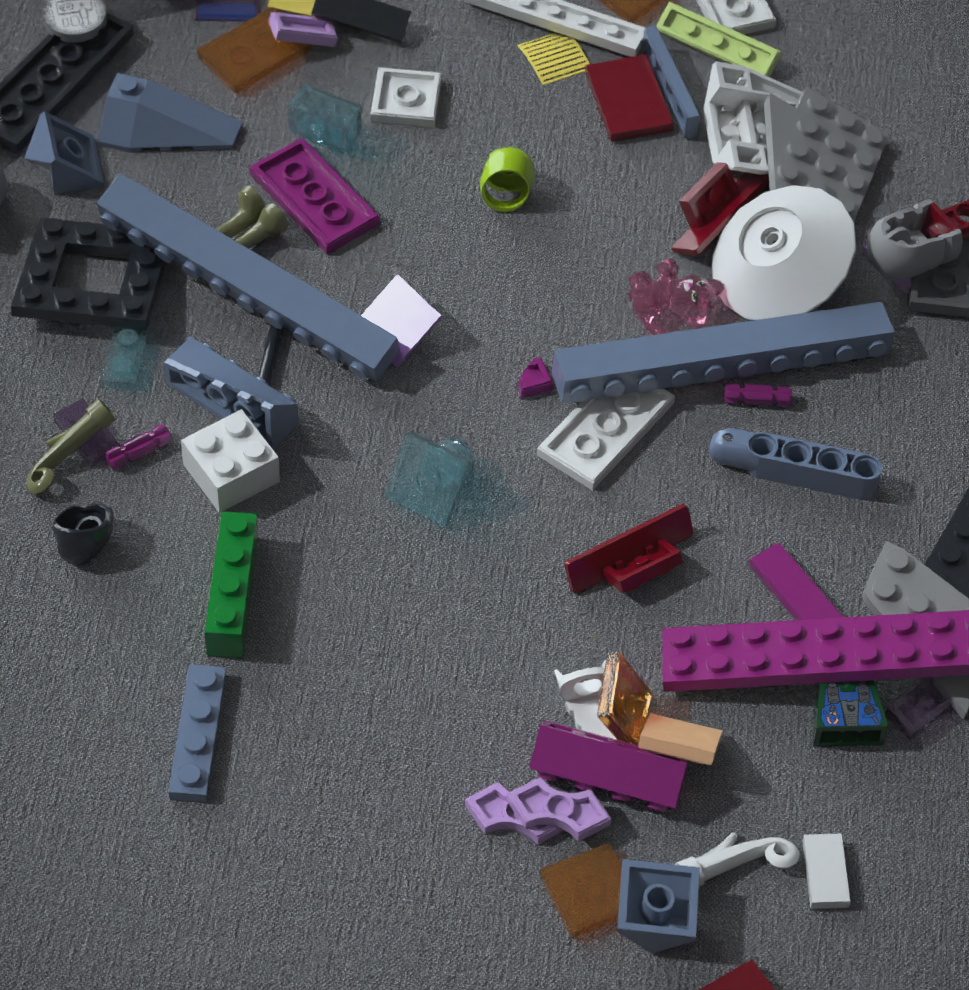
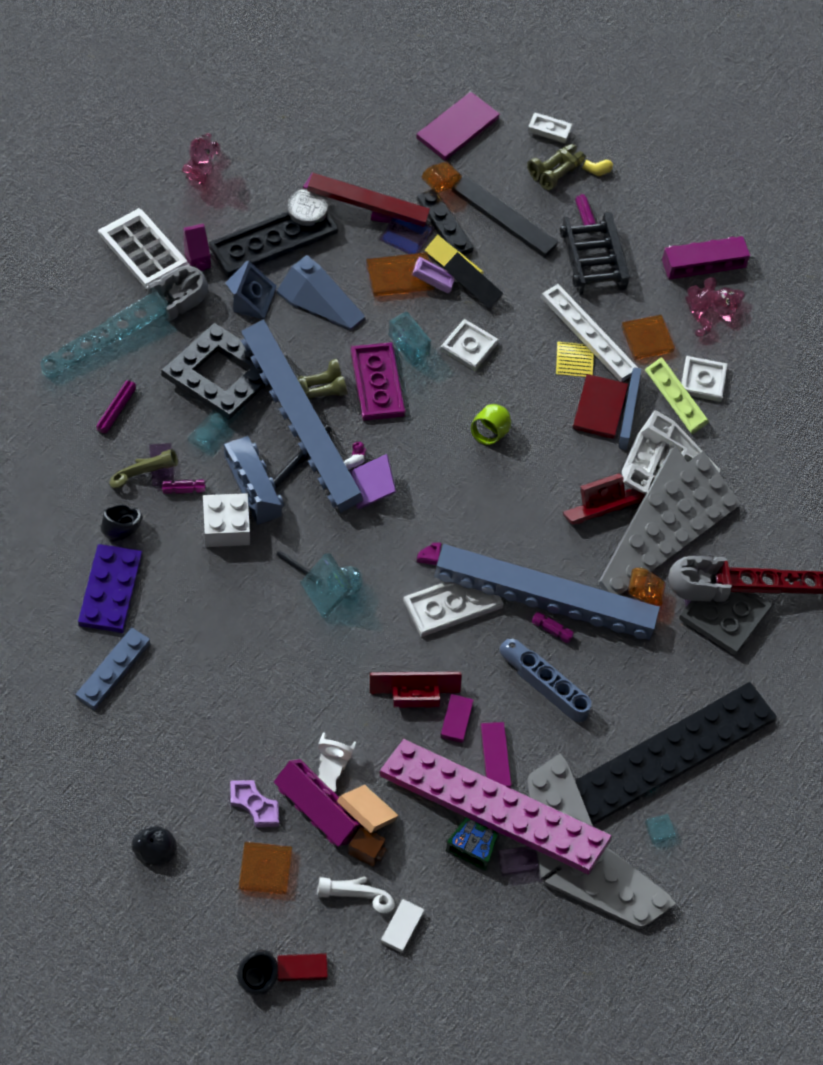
camera: 25 degrees right, 5 degrees up
green brick [204,511,259,658] -> none
lavender tile [506,778,611,842] -> none
clear orange tile [597,652,652,745] -> none
sand blue slope [617,859,700,954] -> none
clear pink animal [627,259,725,335] -> none
white dish [712,185,856,320] -> none
none -> dark purple plate [78,544,142,633]
none -> black hair [132,826,177,865]
none -> black piece [276,551,321,584]
none -> arm [343,442,366,470]
none -> reddish brown brick [348,826,387,867]
none -> magenta tile [440,694,474,743]
none -> clear orange beam [628,568,666,607]

